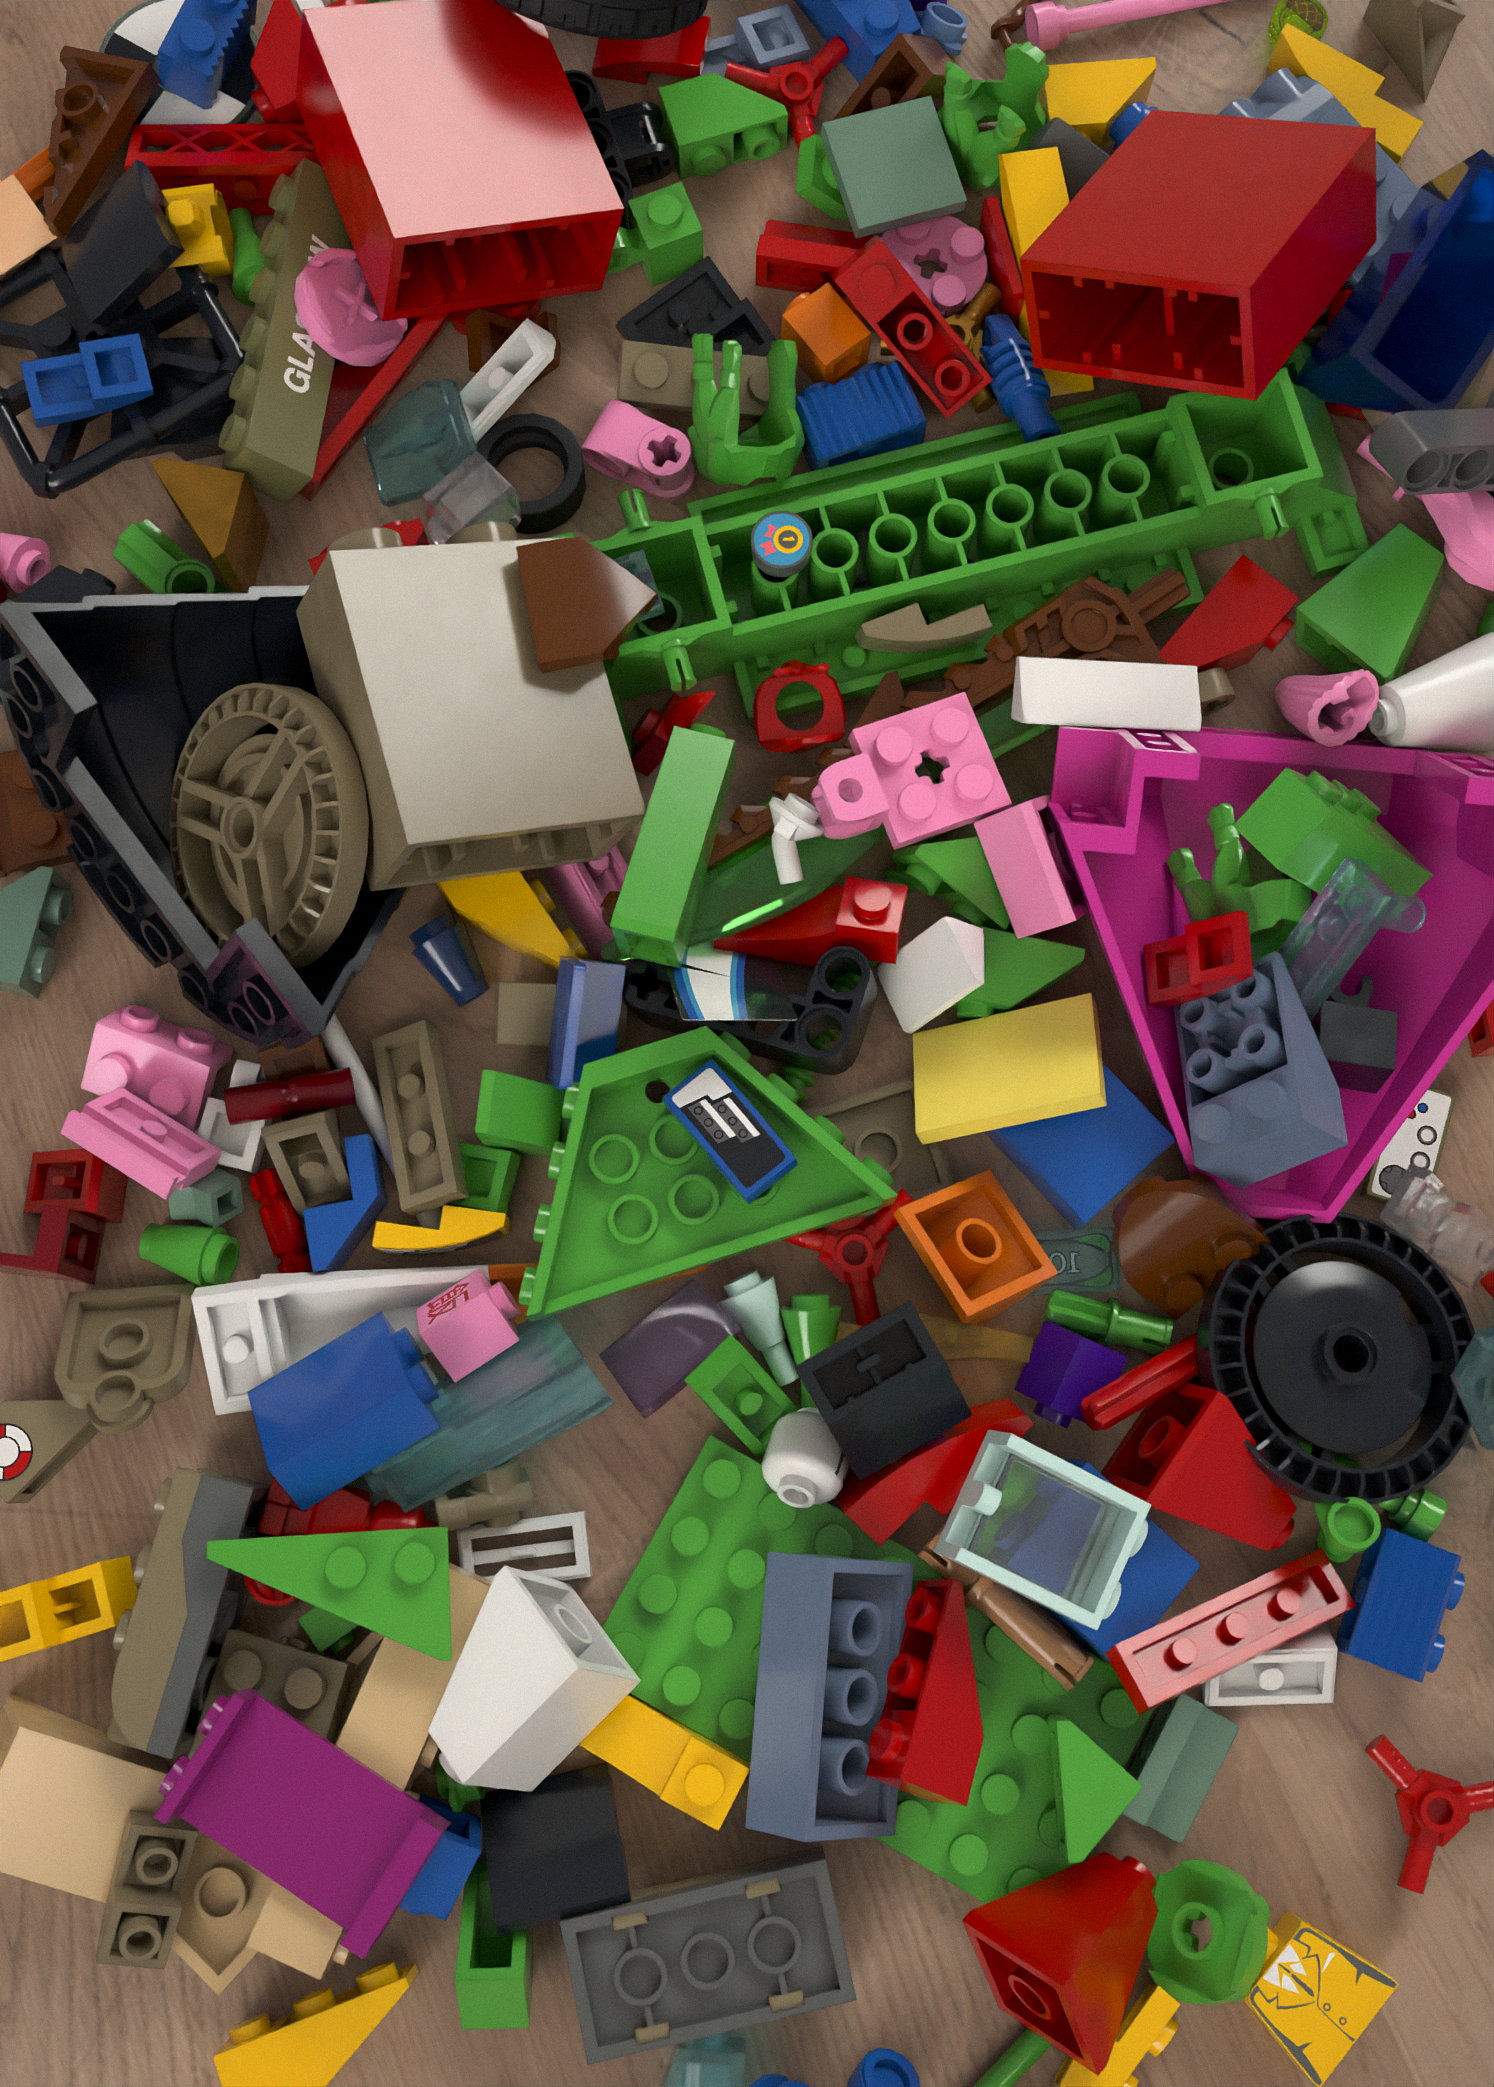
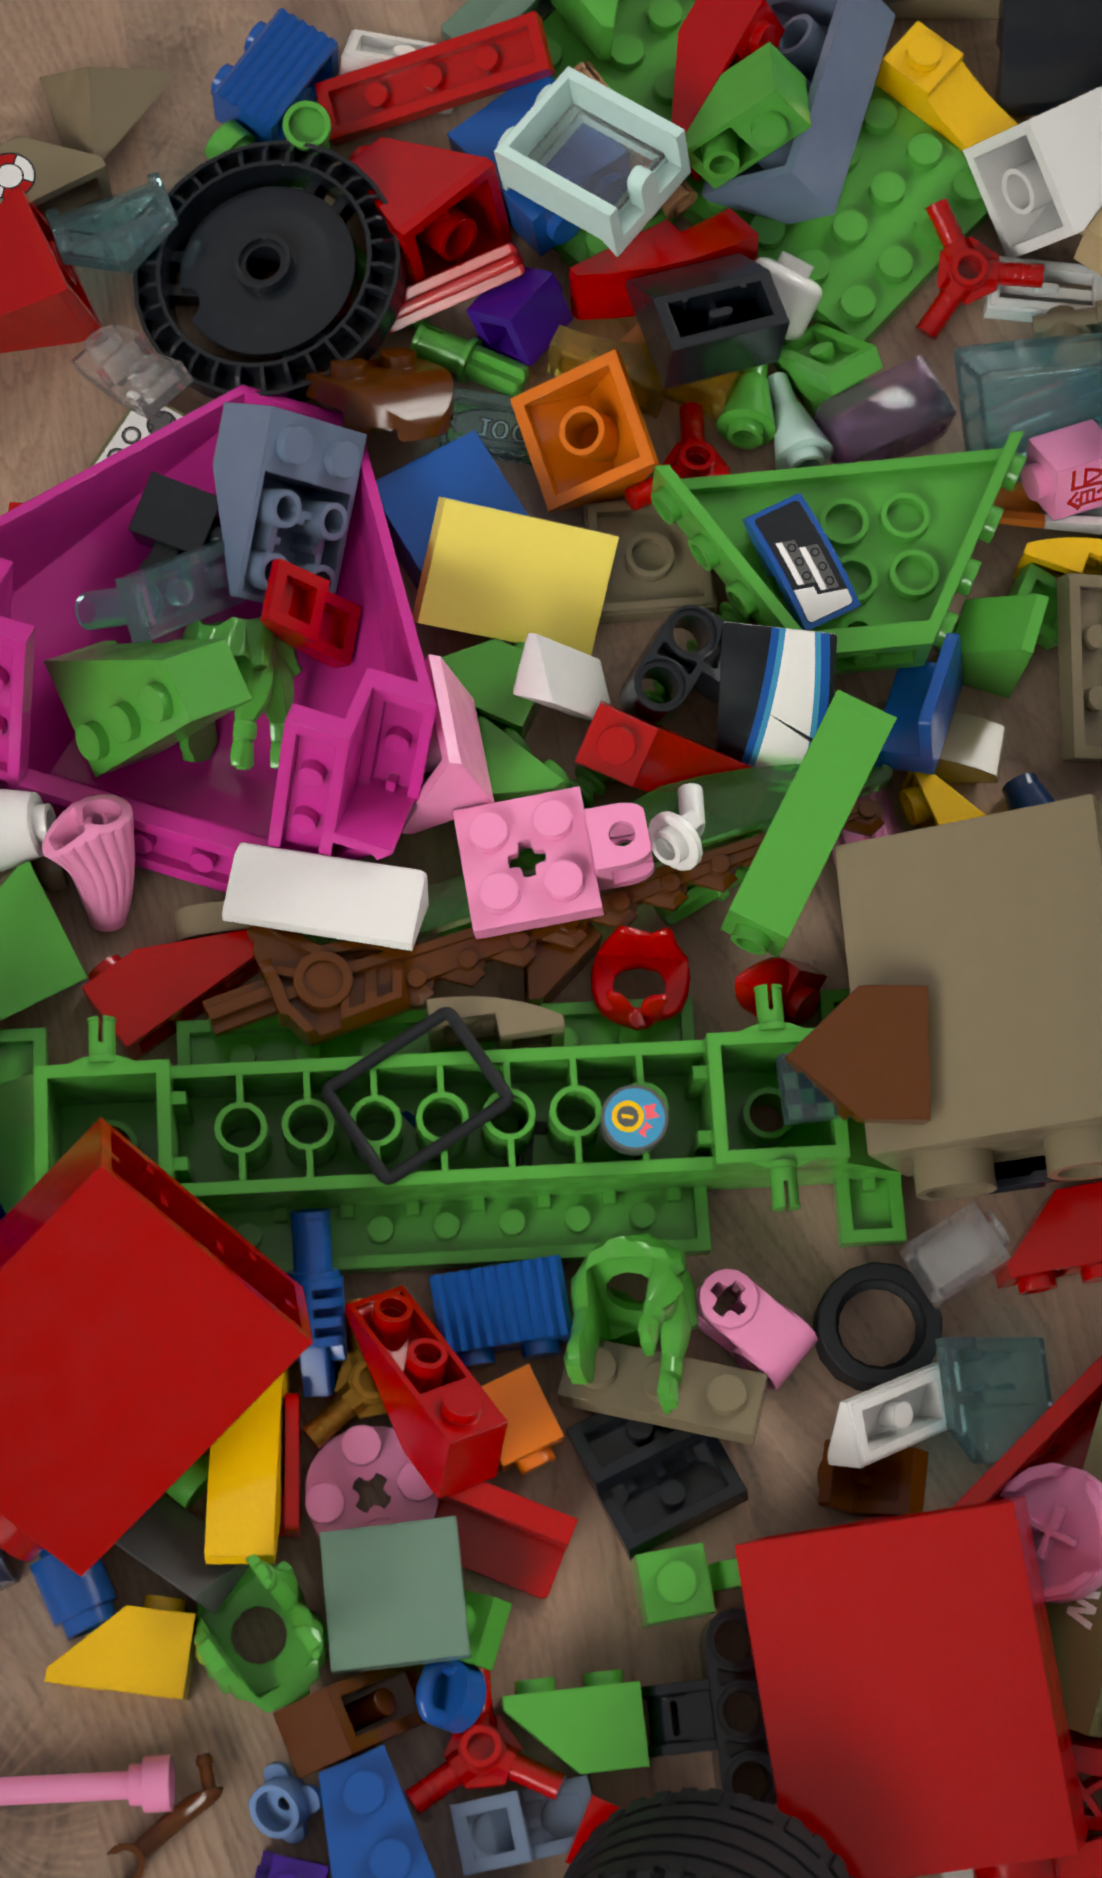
camera: 175 degrees left, 5 degrees down
none -> black piece [322,1007,514,1185]
none -> blue tile [416,1660,487,1734]
none -> bright green slope [685,42,812,189]
none -> red piece [916,198,1044,341]

